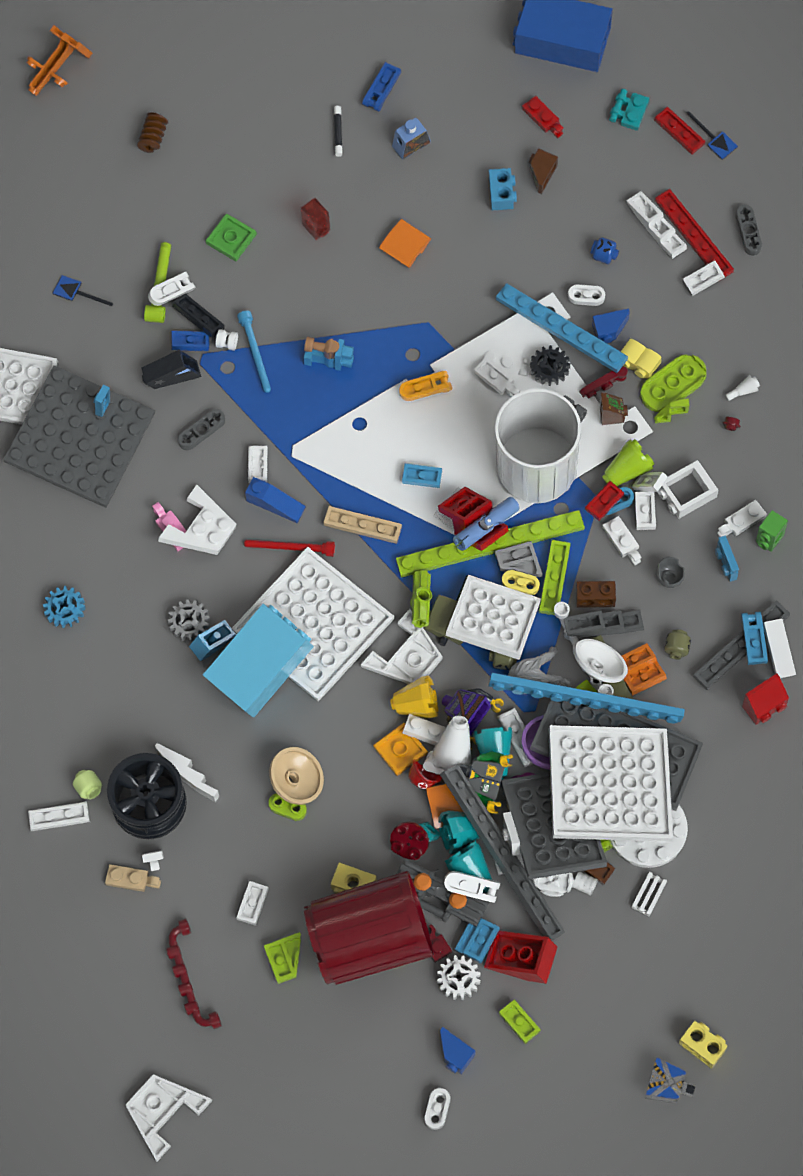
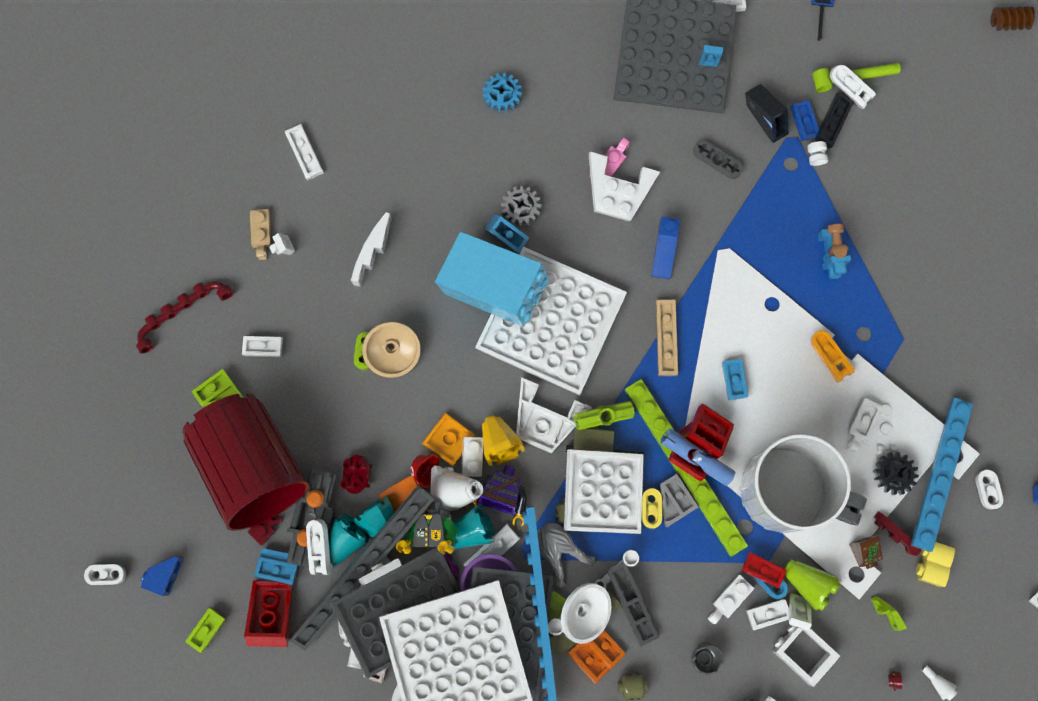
camera: 75 degrees right, 10 degrees up
yellowish green head [73,770,102,799] -> none
black wheel [107,753,187,839] -> none
white wing [126,1075,212,1162] -> none
bright green tile [206,213,257,261] -> none
dark azure piece [237,311,271,393] -> none
red piece [244,540,335,557] -> none
white plate [248,446,268,483] -> none
clear red brick [301,198,330,240] -> none
light yellow brick [331,863,377,894] -> none
orange slope [379,219,432,268] -> none
teal tile [419,822,441,842] -> none
white gear [437,956,481,1000] -> none
lime plate [539,540,571,615] -> none
reddish brown brick [576,581,616,608] -> none
blue slope [592,308,630,344] -> none
lime tile [640,355,706,412] -> none

